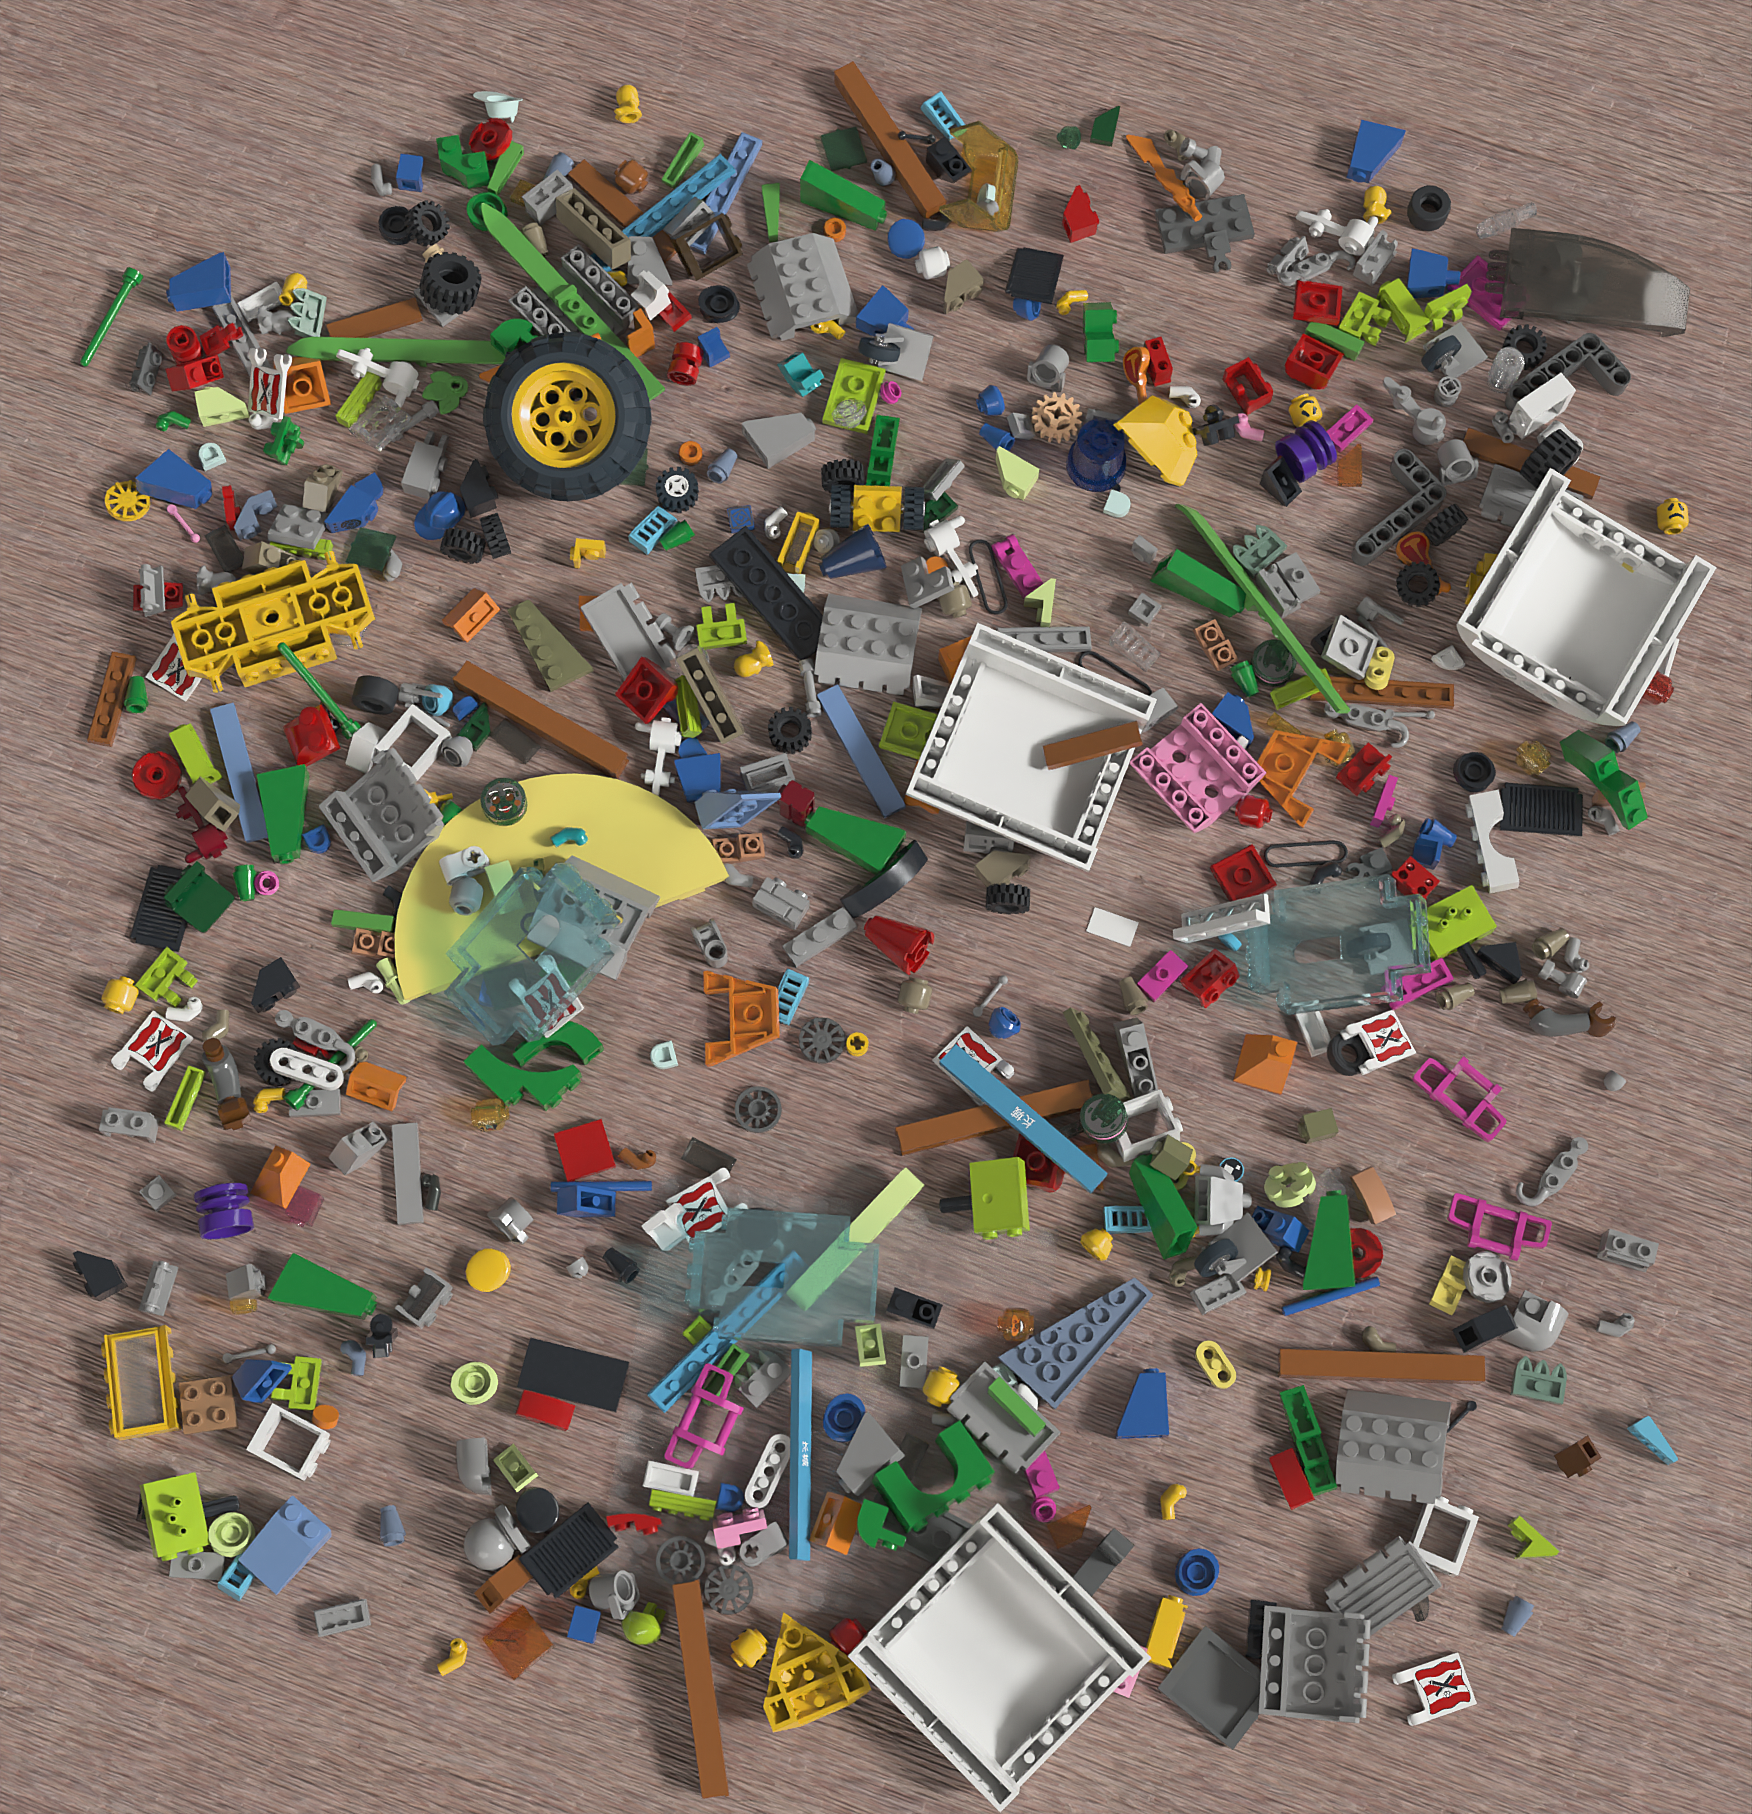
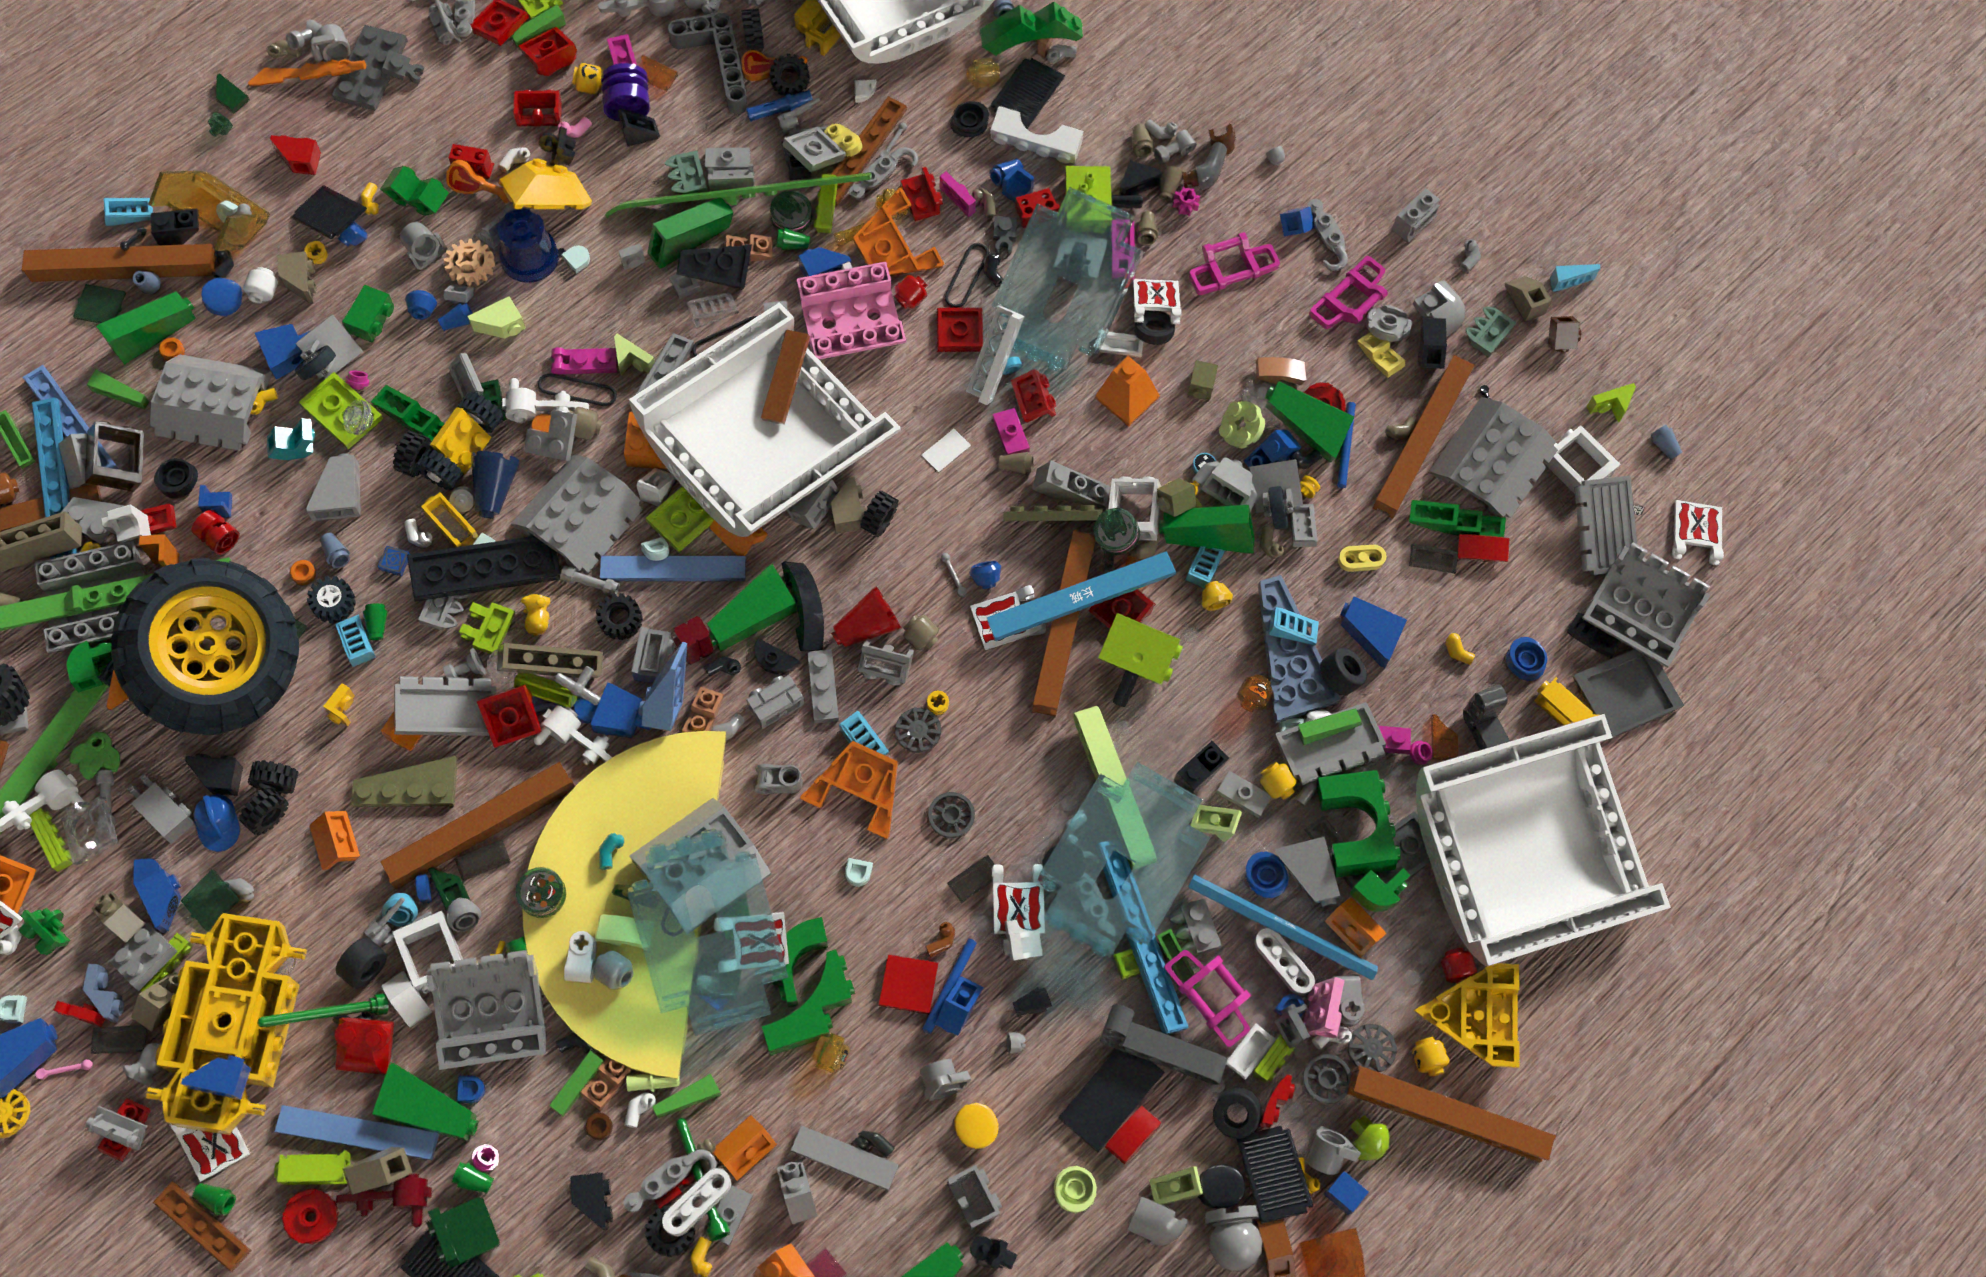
camera: 65 degrees left, 5 degrees down
none -> blue slope [181,1055,251,1100]
none -> yellow bush [304,241,328,265]
none -> green brick [342,284,394,343]
none -> light grey piece [554,666,601,705]
none -> reddish brown tile [585,1113,613,1141]
none -> light aqua tile [641,537,669,561]
none -> bright green piece [652,1074,722,1118]
none -> black wing [676,244,752,290]
none -> blue pin [746,90,813,122]
none -> black plate [755,638,800,674]
none -> light grey window [857,639,914,685]
none -> dark grey beam [1099,1004,1228,1085]
none -> dark pink gear [1172,187,1200,216]
none -> black tyre [1213,1087,1261,1139]
none -> medium azure slope [1269,607,1319,645]
none -> dark grey bracket [1274,1004,1310,1049]
none -> blue panel [1280,206,1314,236]
none -> black tyre [1320,648,1367,696]
none -> clear smoke tile [1409,544,1458,574]
none -> dark tan slope [1504,276,1552,322]

